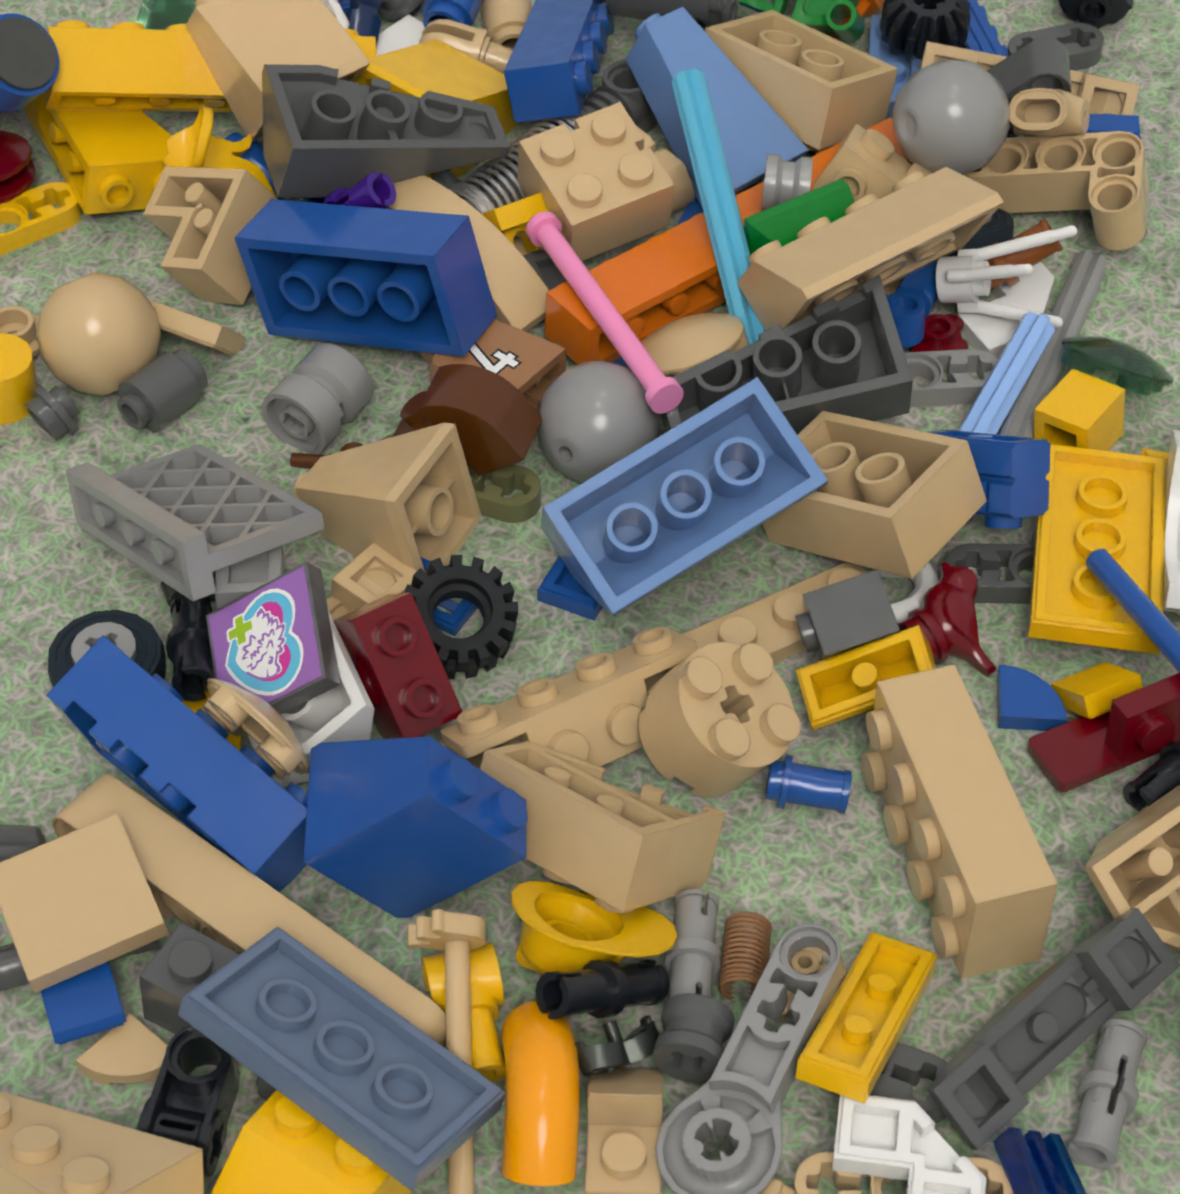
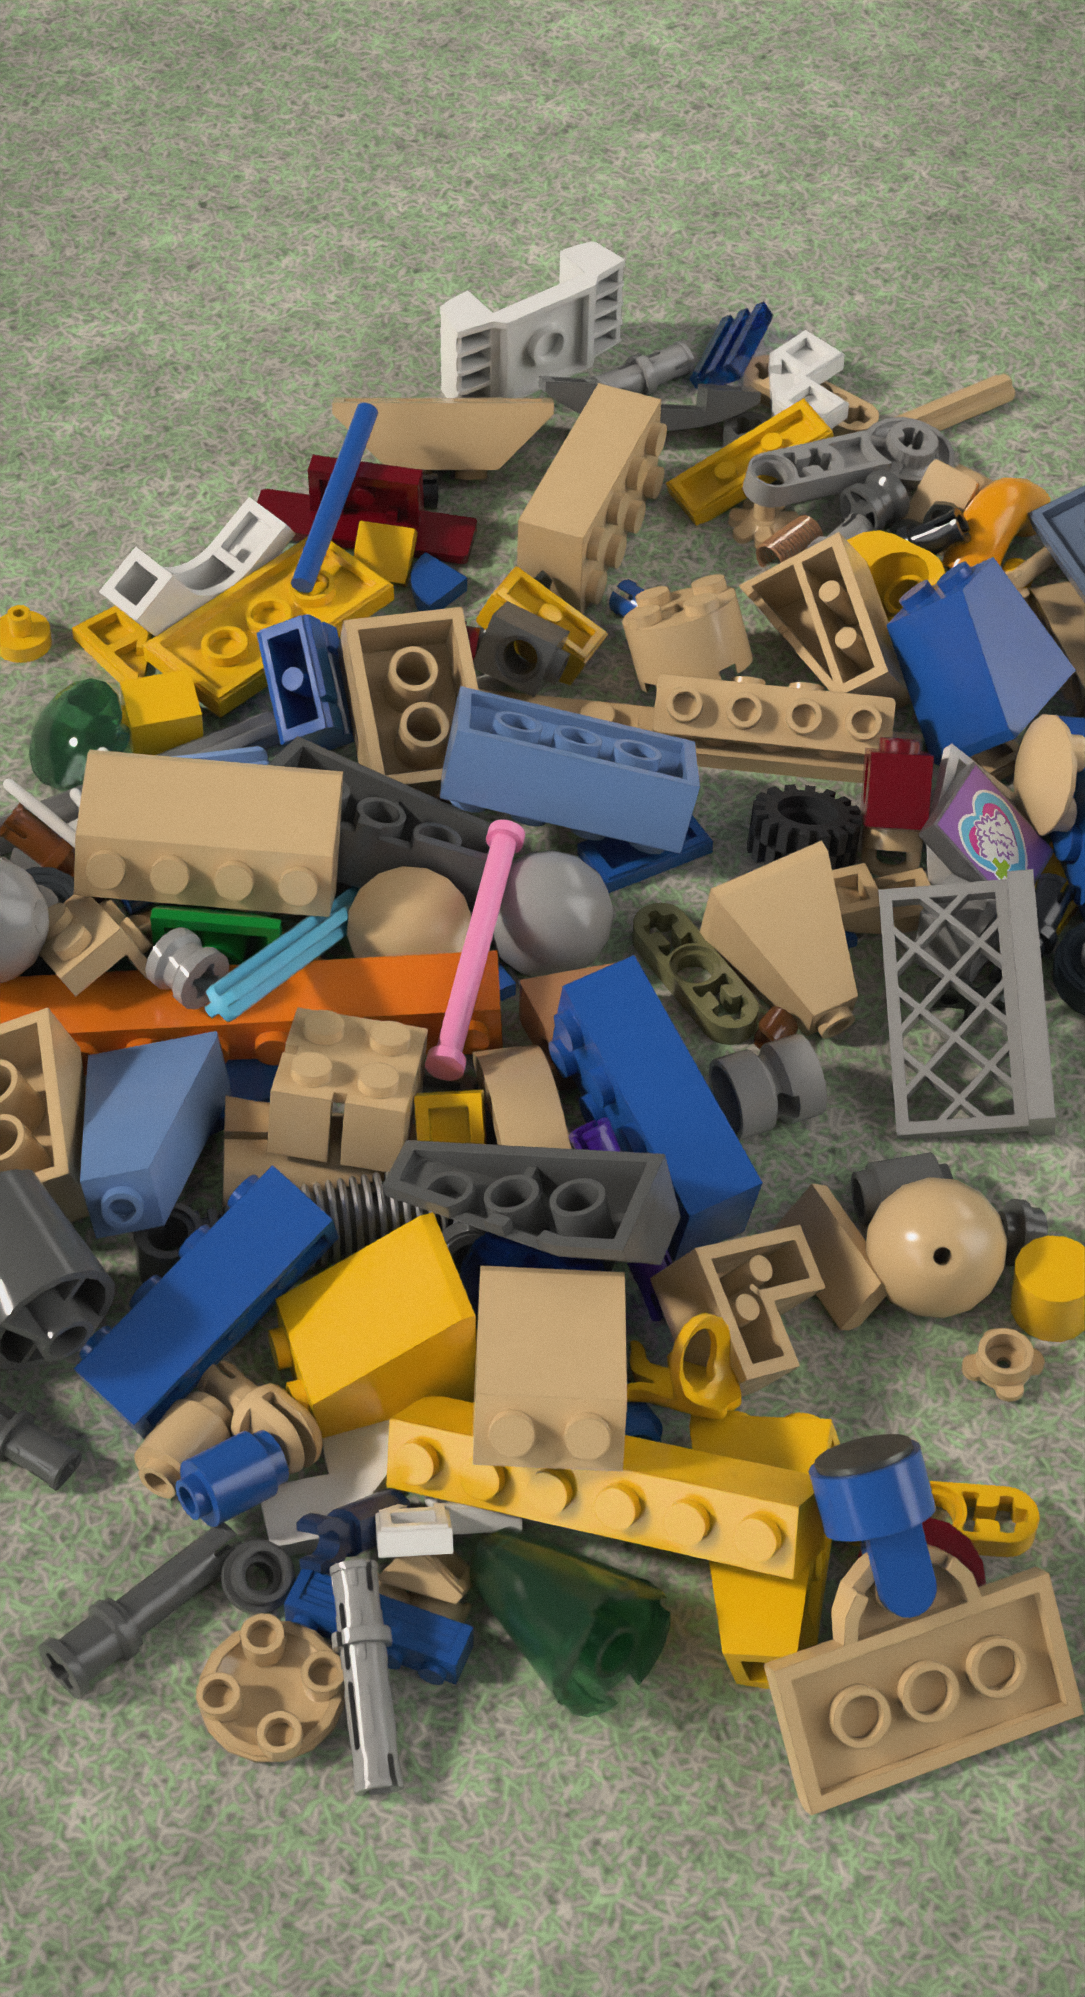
camera: 145 degrees left, 0 degrees up
reddish brown brick [393,364,542,476] -> none

